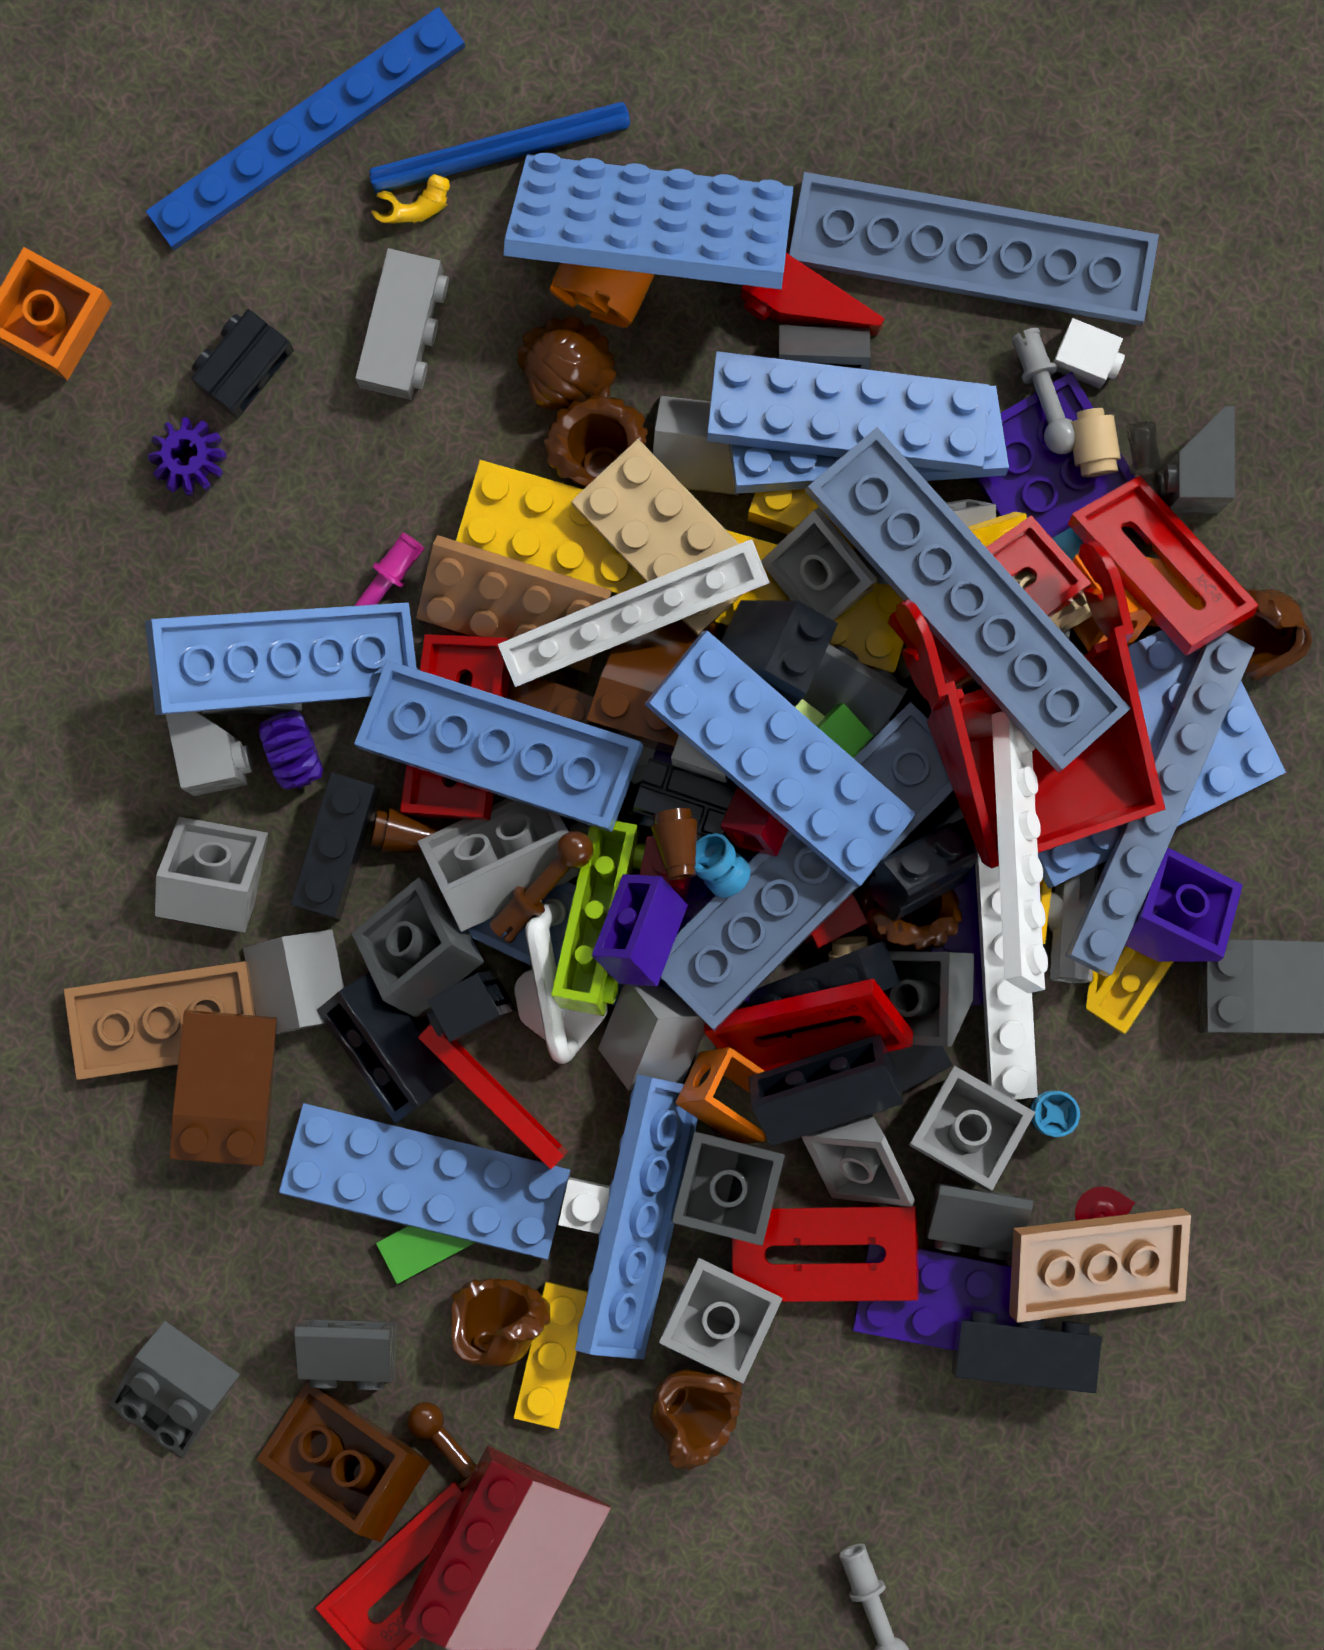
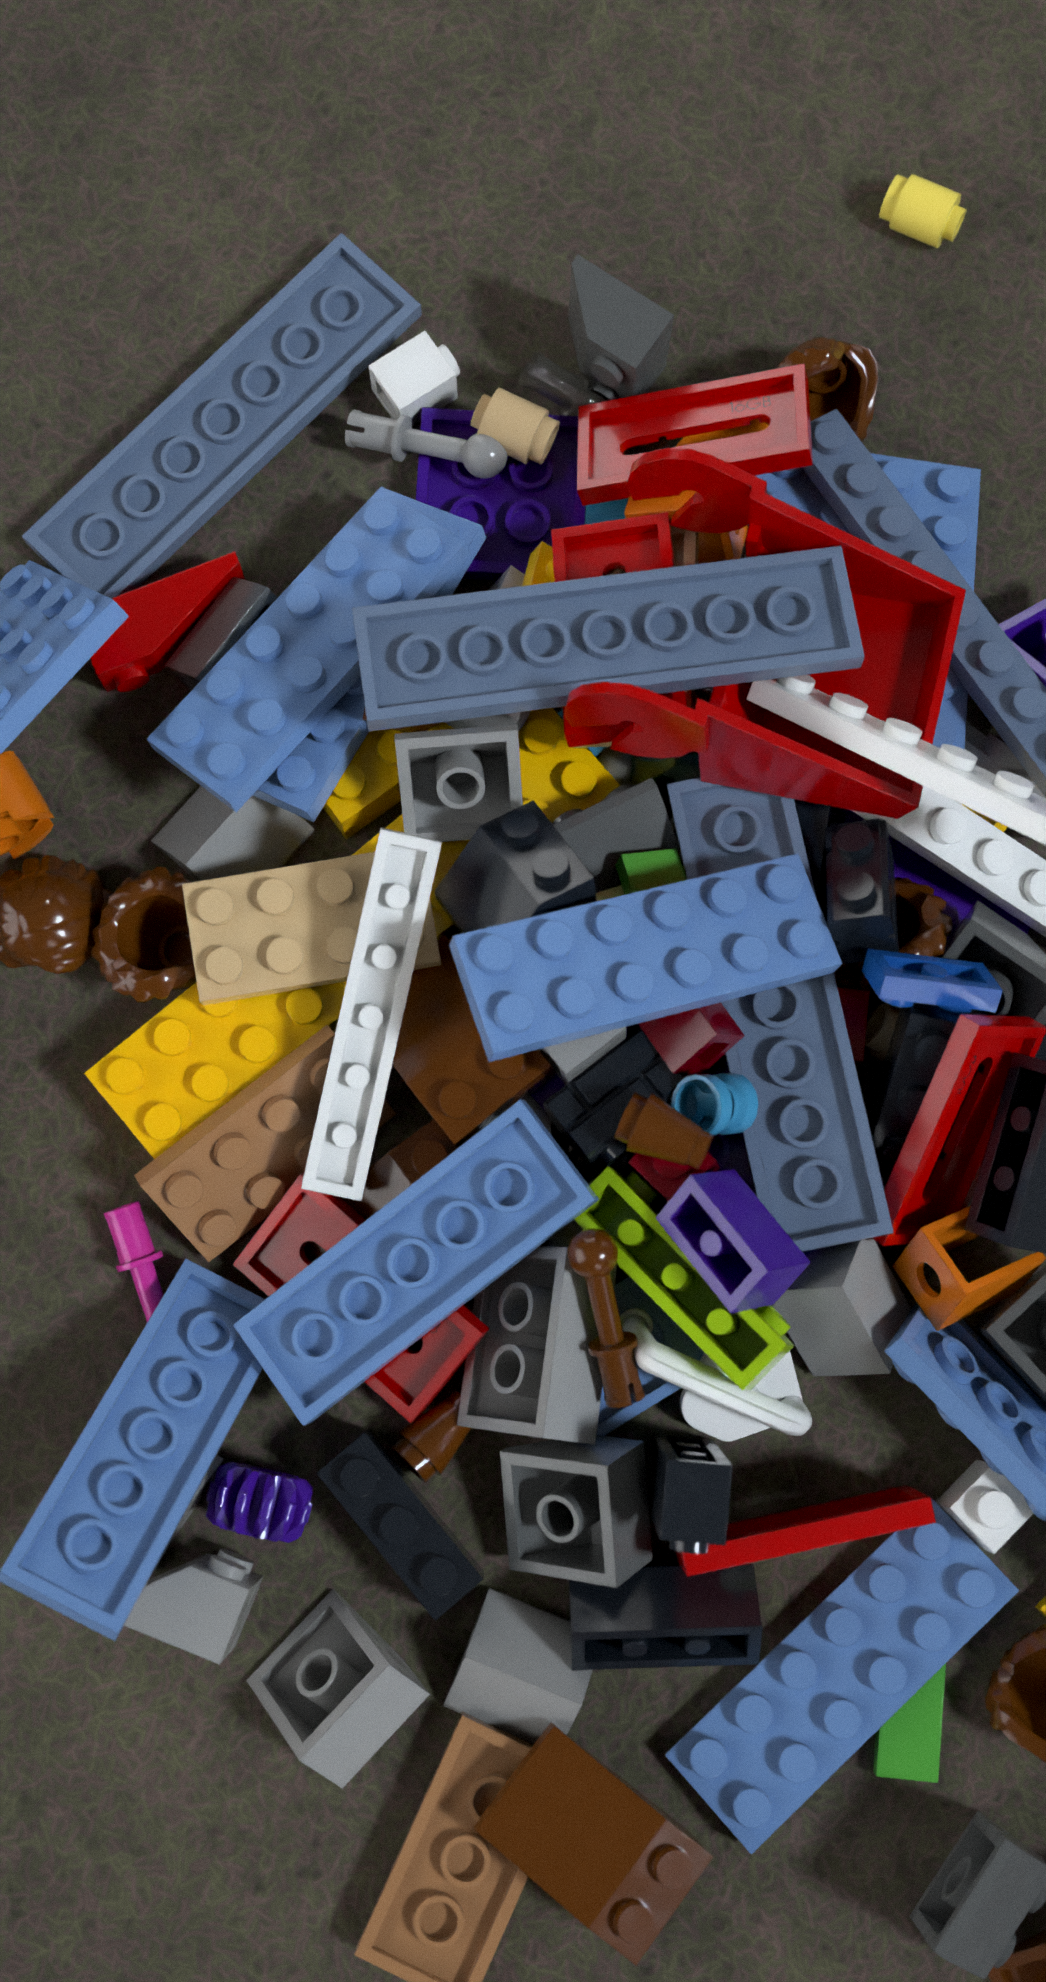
camera: 60 degrees left, 5 degrees down
none -> blue plate [862,949,1003,1014]

